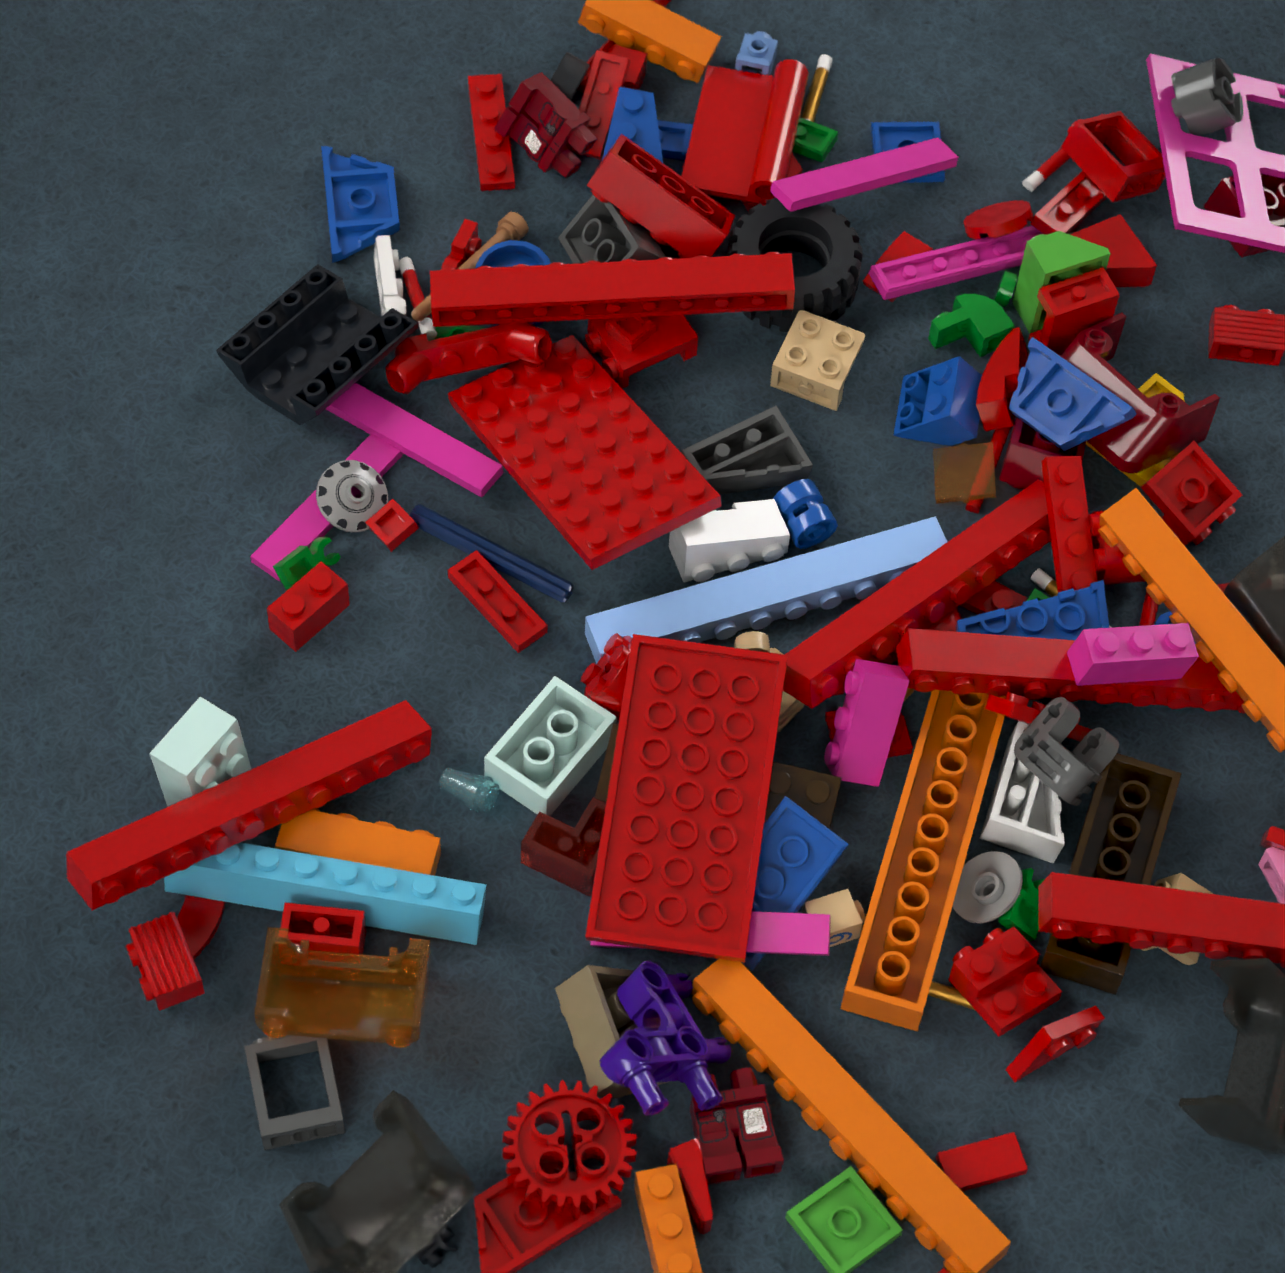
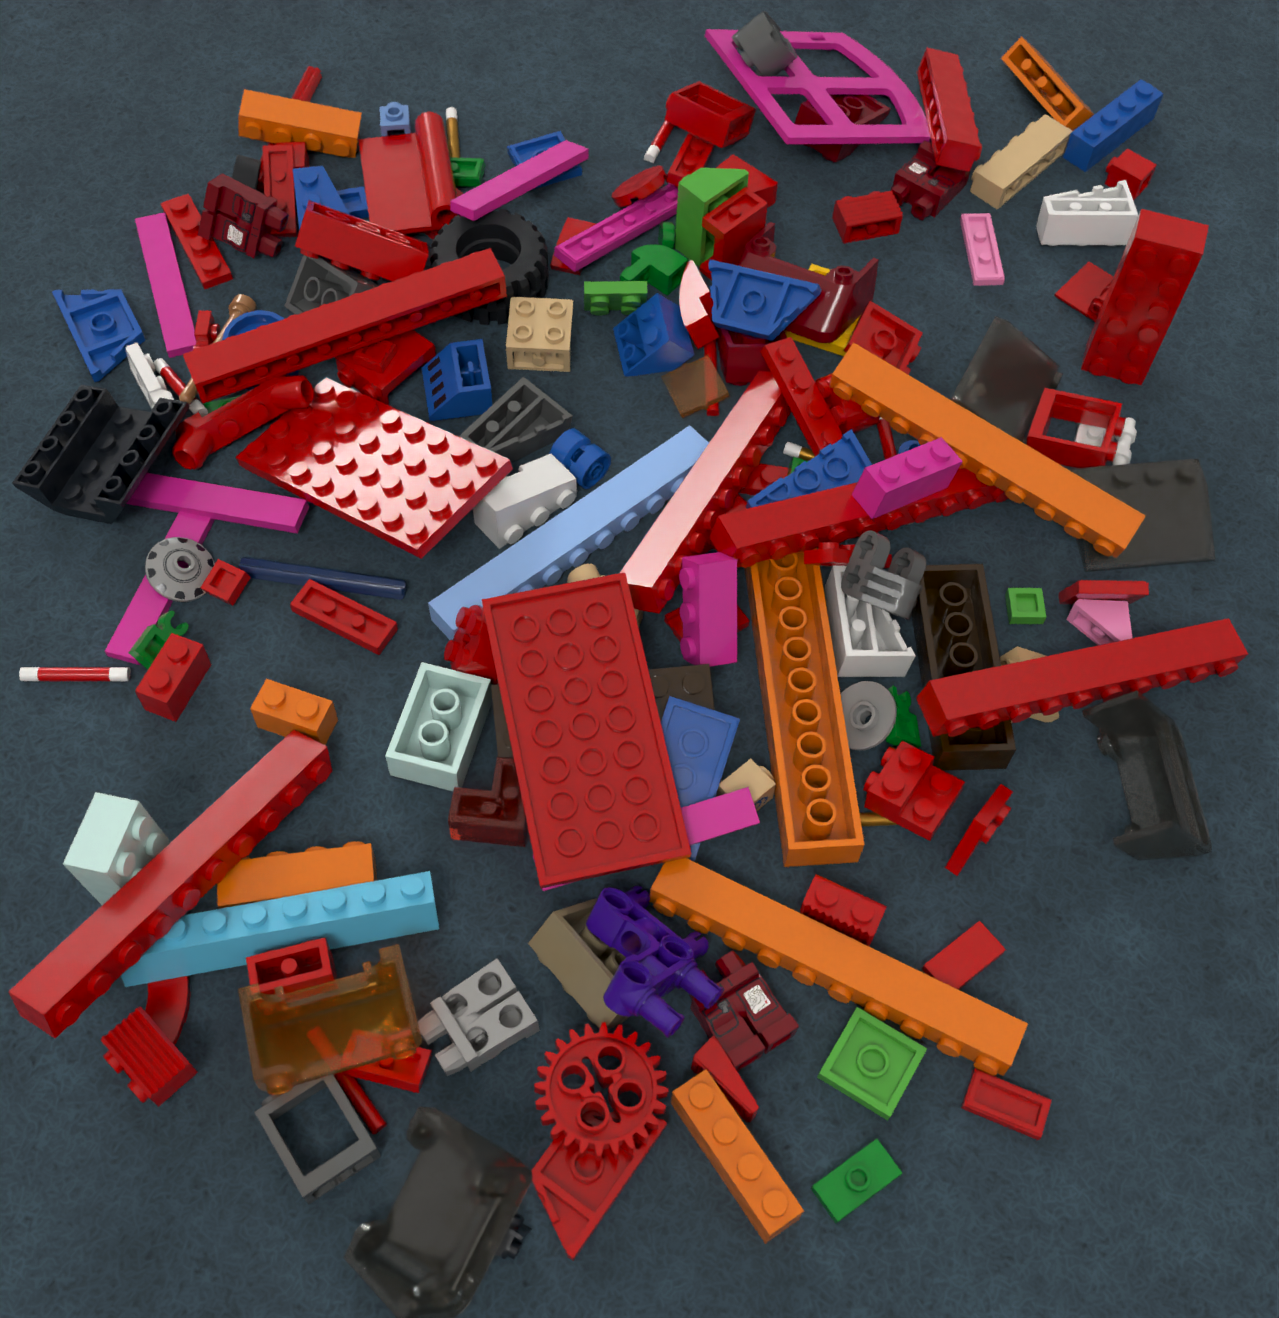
camera: 20 degrees left, 0 degrees up
clear light blue cone [439,767,500,813] -> none
none -> red bar [19,667,131,682]
none -> dark pink tile [135,212,196,358]
none -> orange brick [250,679,338,745]
none -> red bar [307,1028,387,1135]
none -> red plate [341,1031,432,1093]
none -> light grey hips [416,958,540,1076]
none -> blue slope [422,339,493,421]
none -> bright green plate [584,281,647,315]
none -> red brick [799,874,887,946]
none -> bright green plate [1005,588,1046,624]

